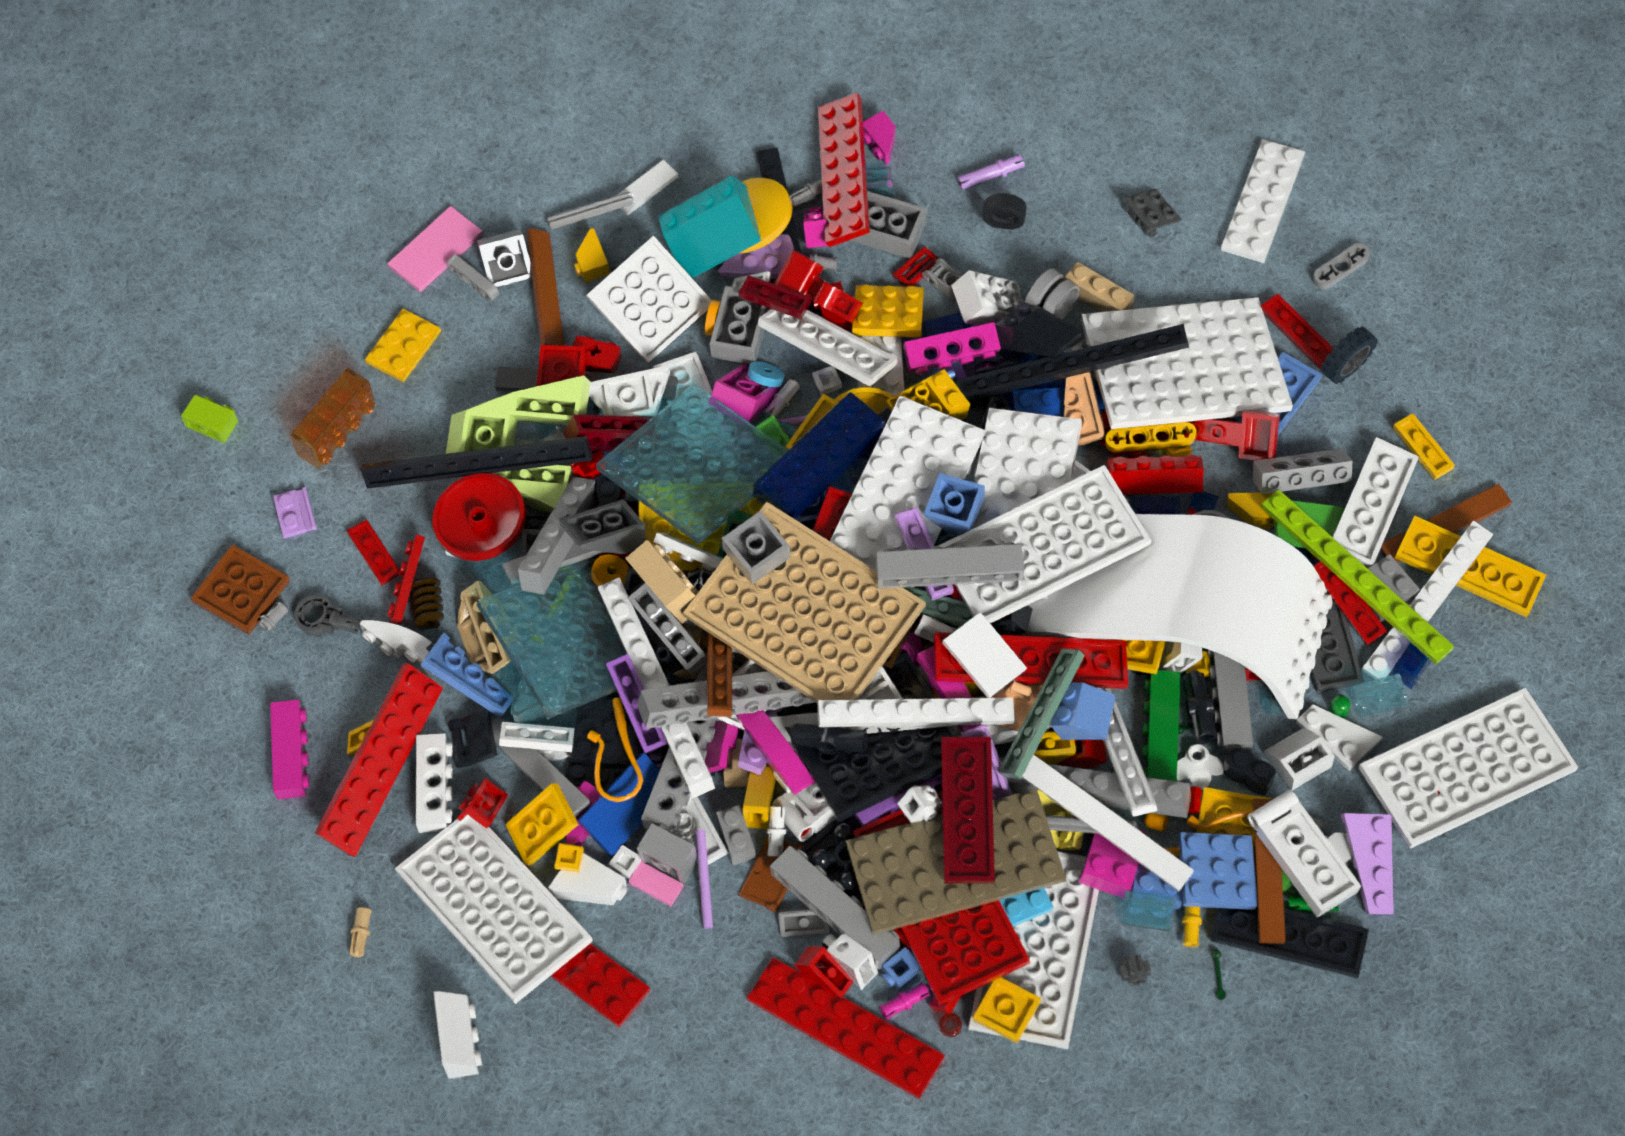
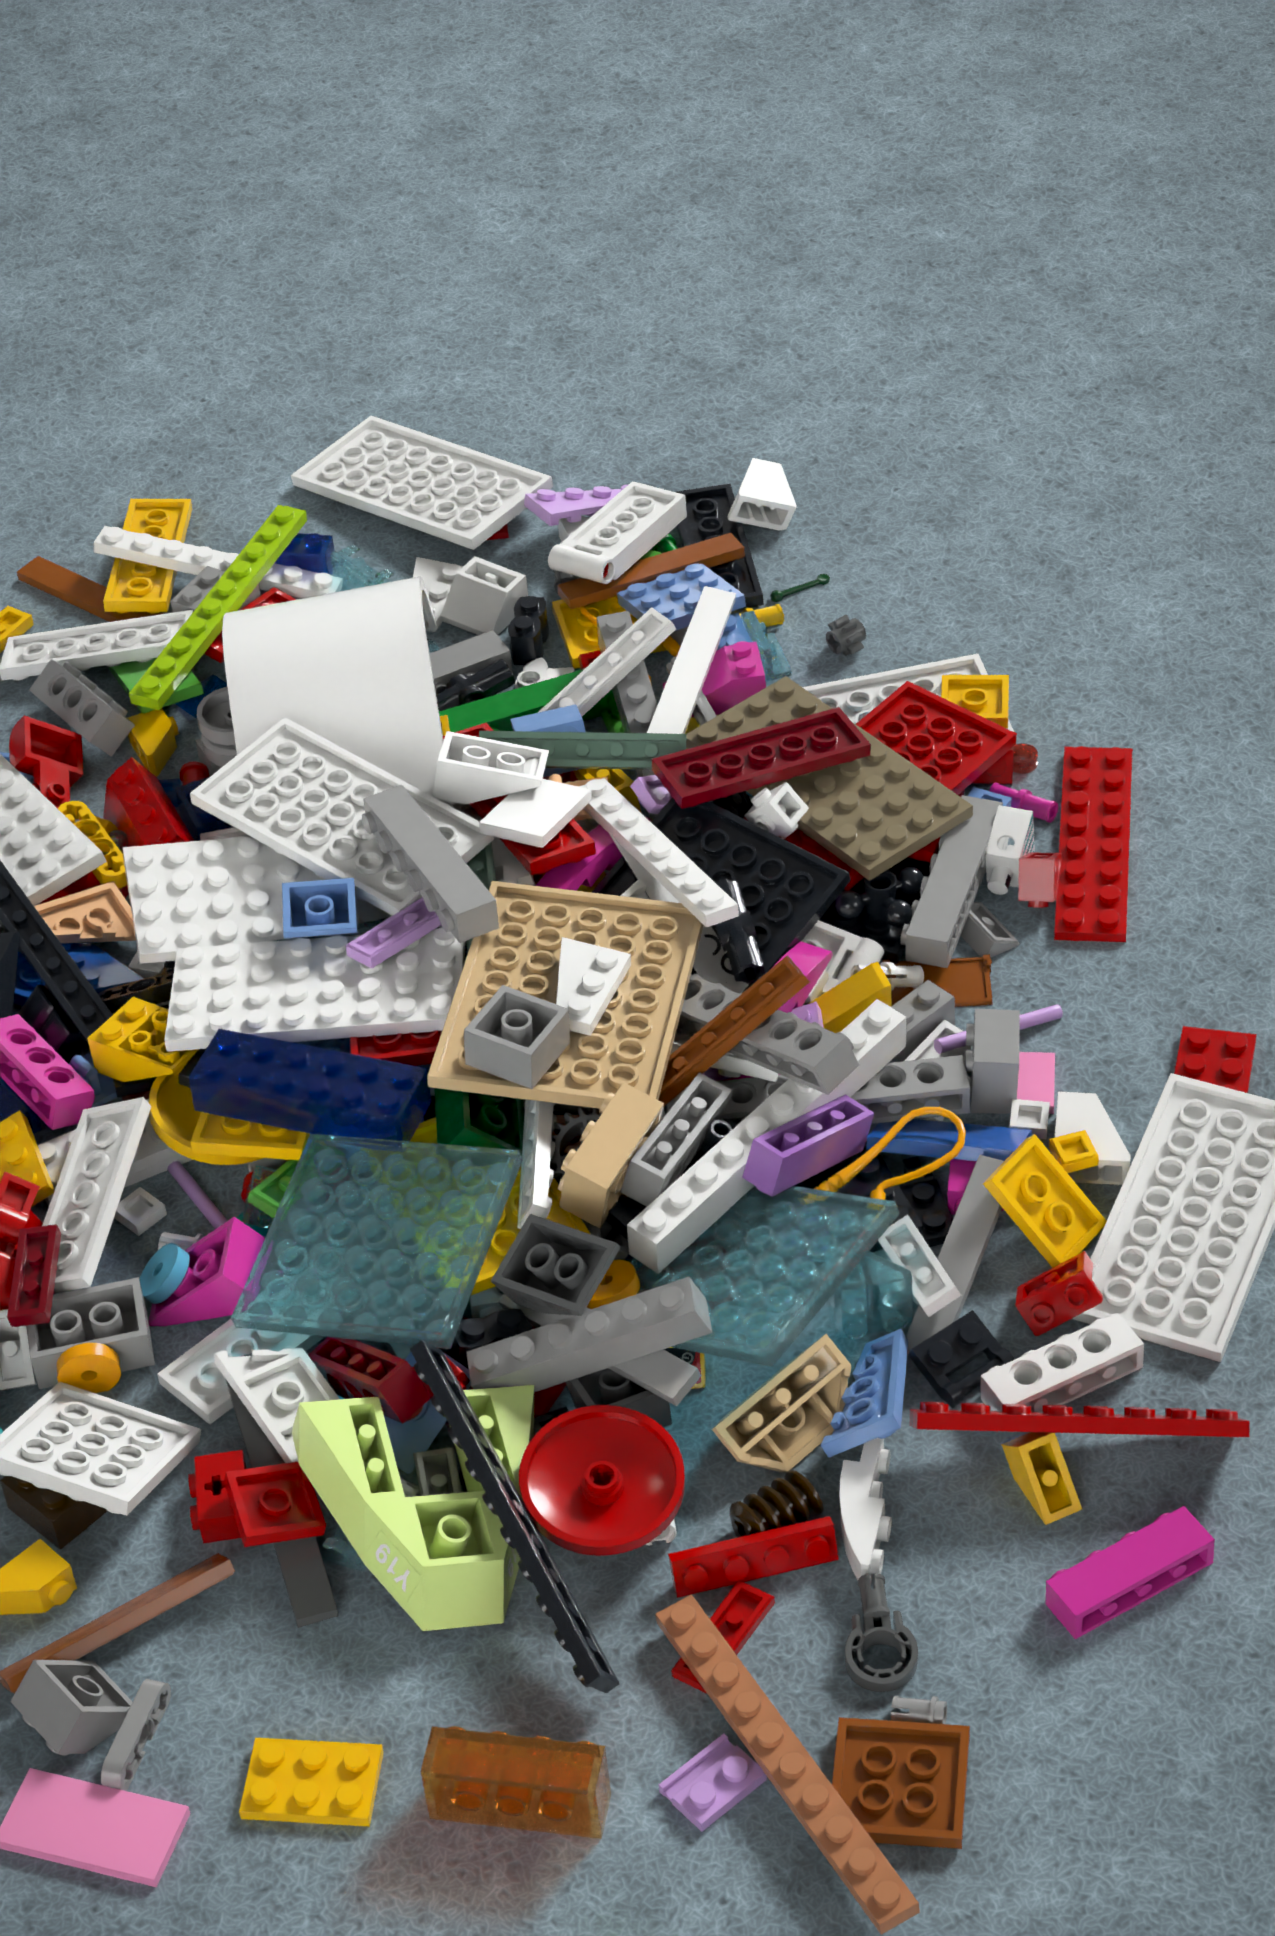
camera: 115 degrees left, 20 degrees down
none -> white slope [432,731,549,805]
none -> white wing [556,937,631,1036]
none -> nougat plate [655,1594,920,1935]
none -> white slope [727,458,797,531]

